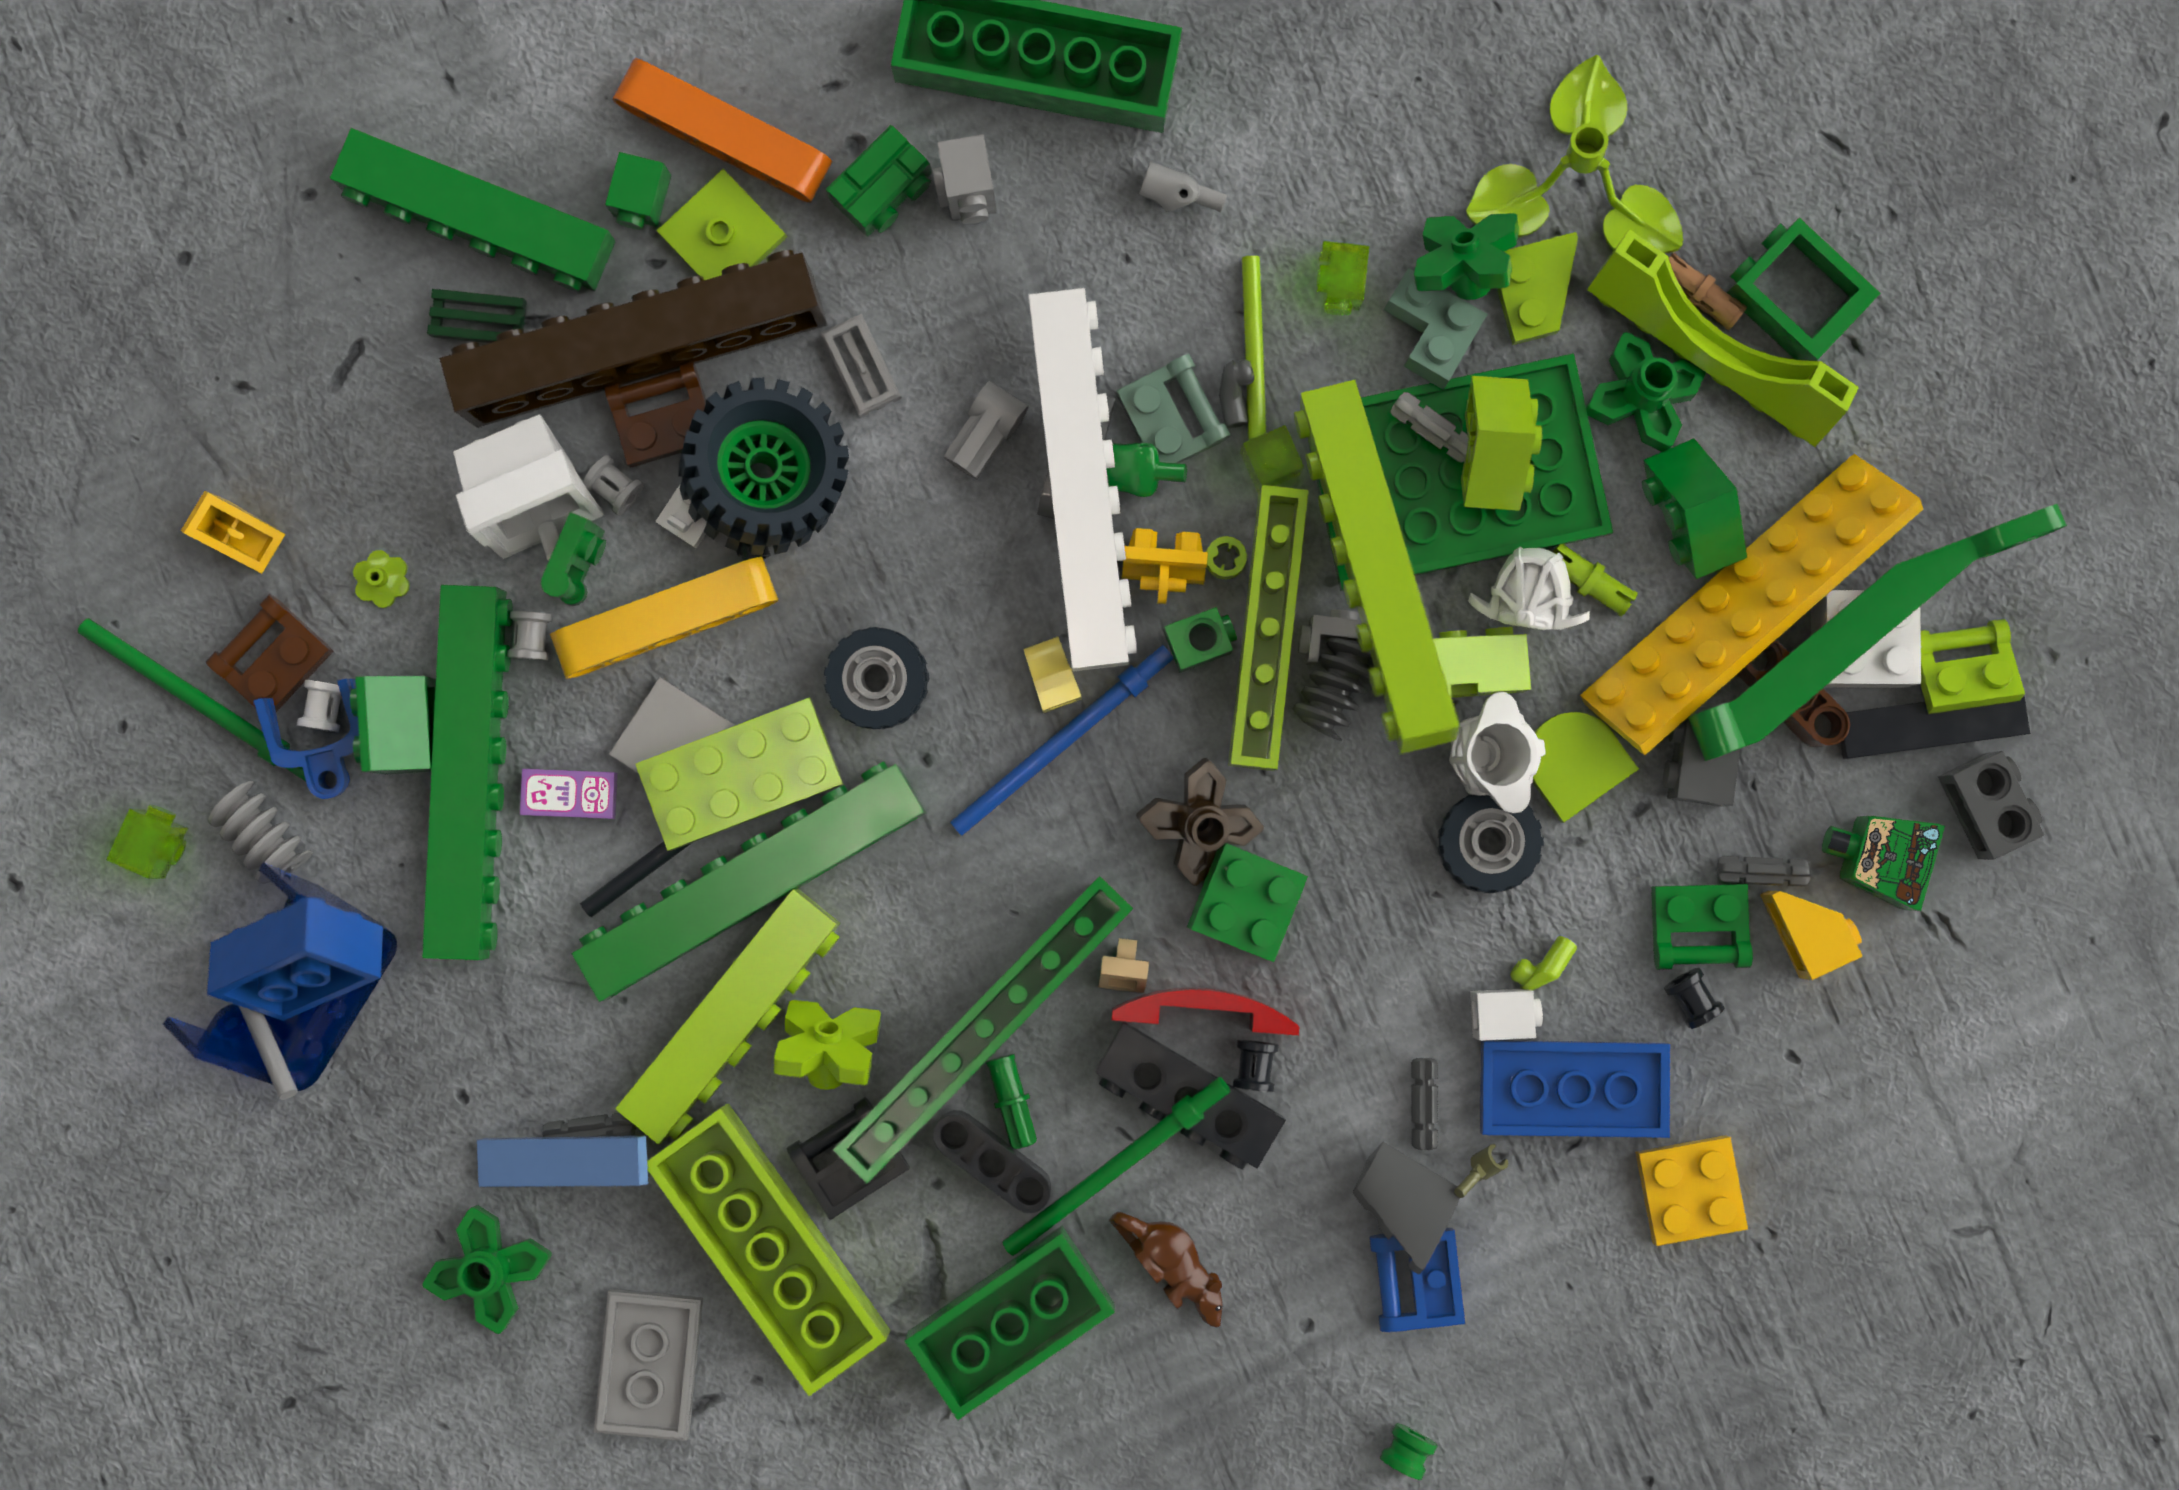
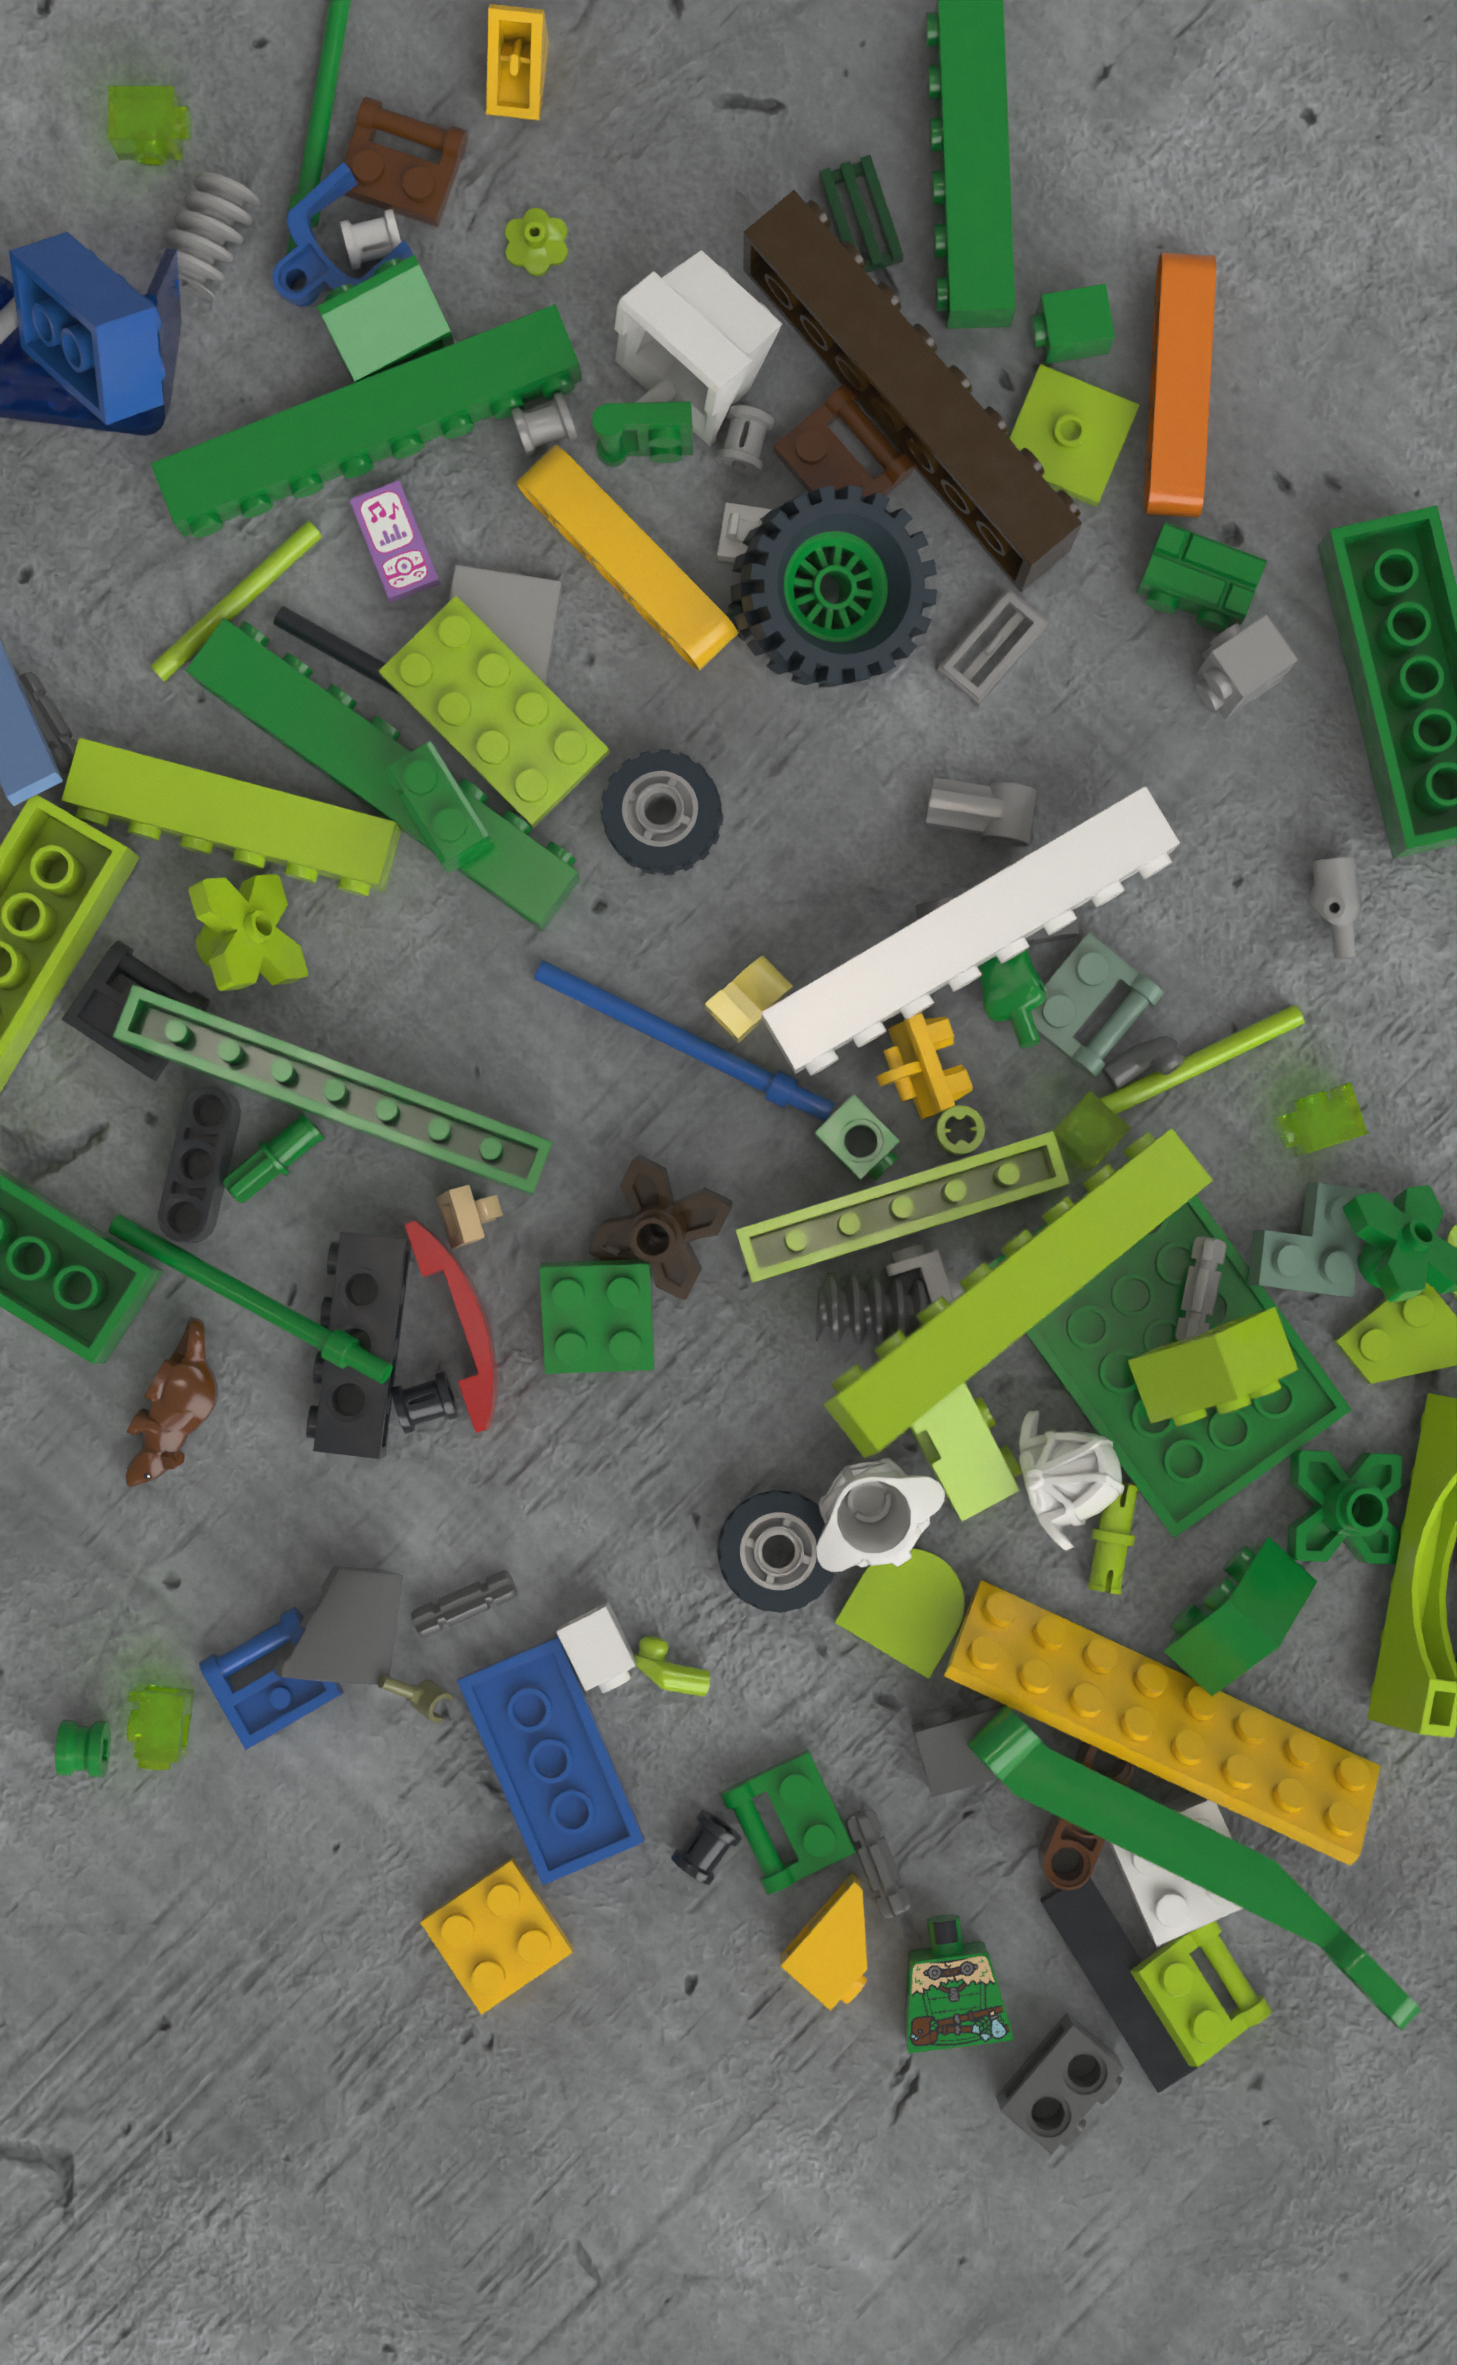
camera: 70 degrees right, 0 degrees up
none -> clear neon green brick [127,1684,194,1770]
none -> lime bar [150,520,323,682]
none -> green brick [384,741,494,873]

